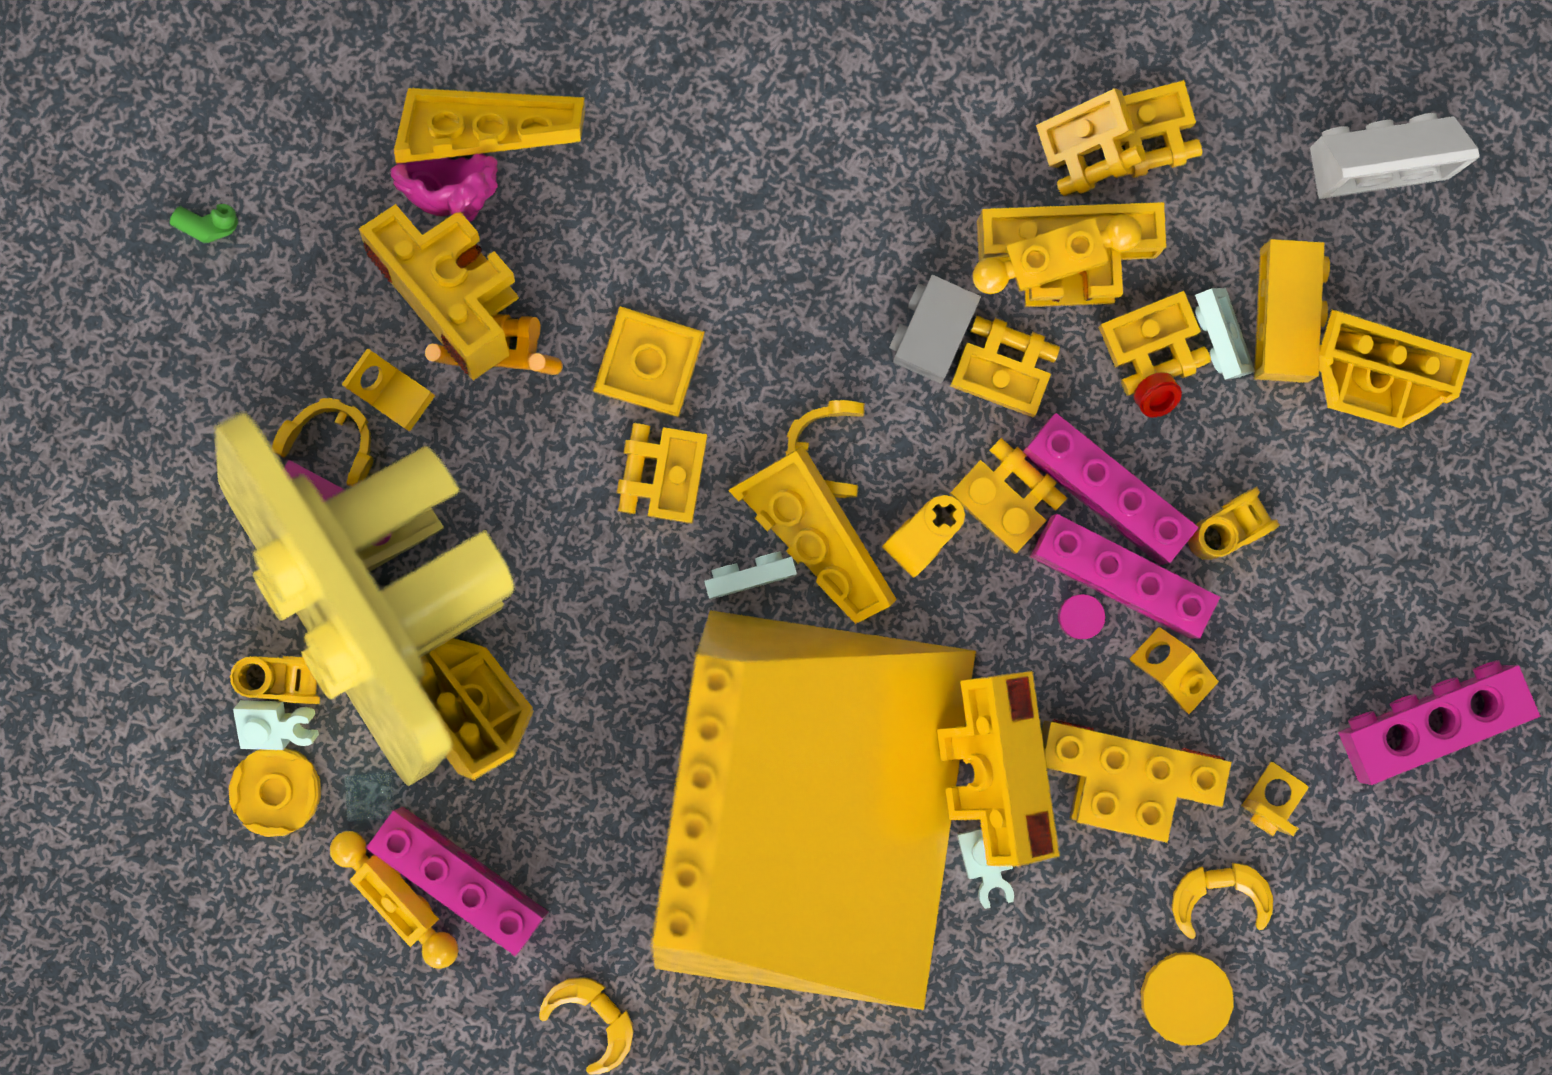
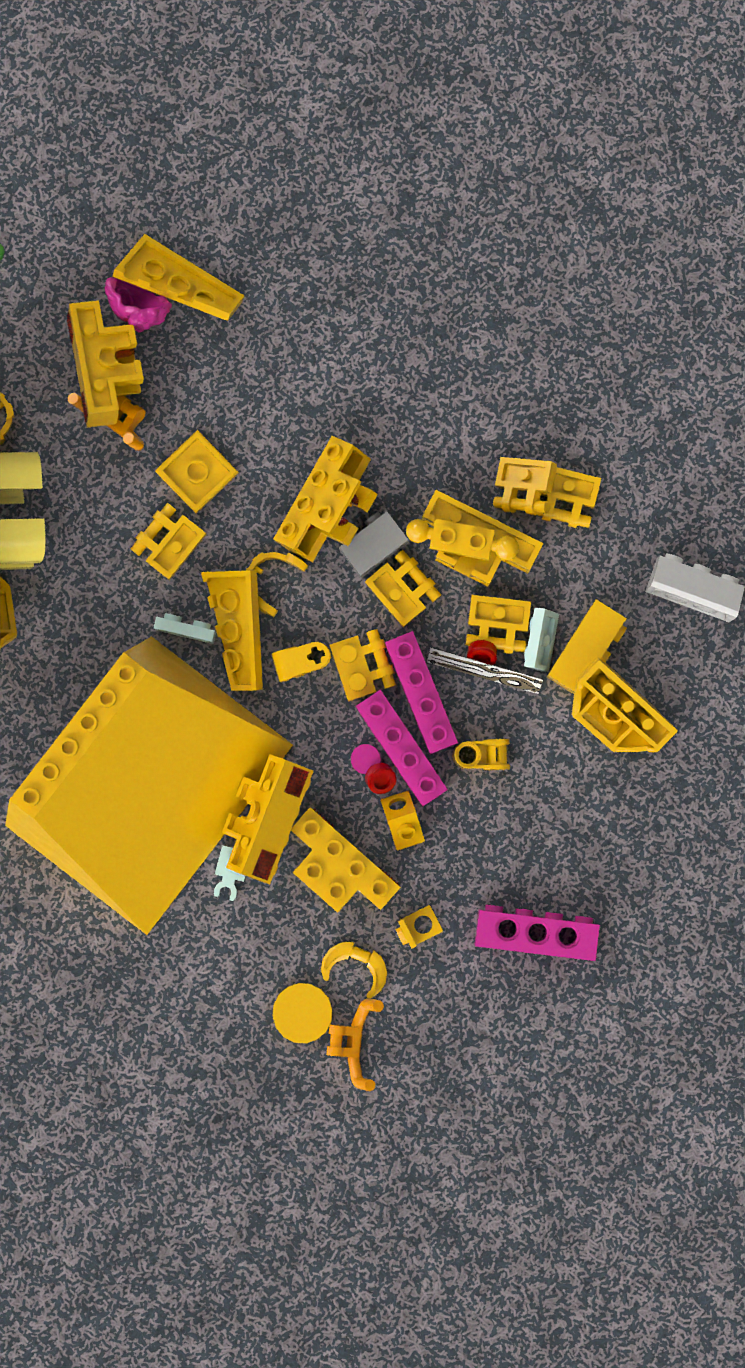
camera: 30 degrees right, 0 degrees up
yellow bracket [342,349,435,431] -> none
none -> yellow piece [273,436,378,563]
none -> light orange piece [326,998,384,1092]
none -> red tile [365,763,397,794]
none -> sticker [427,648,543,694]

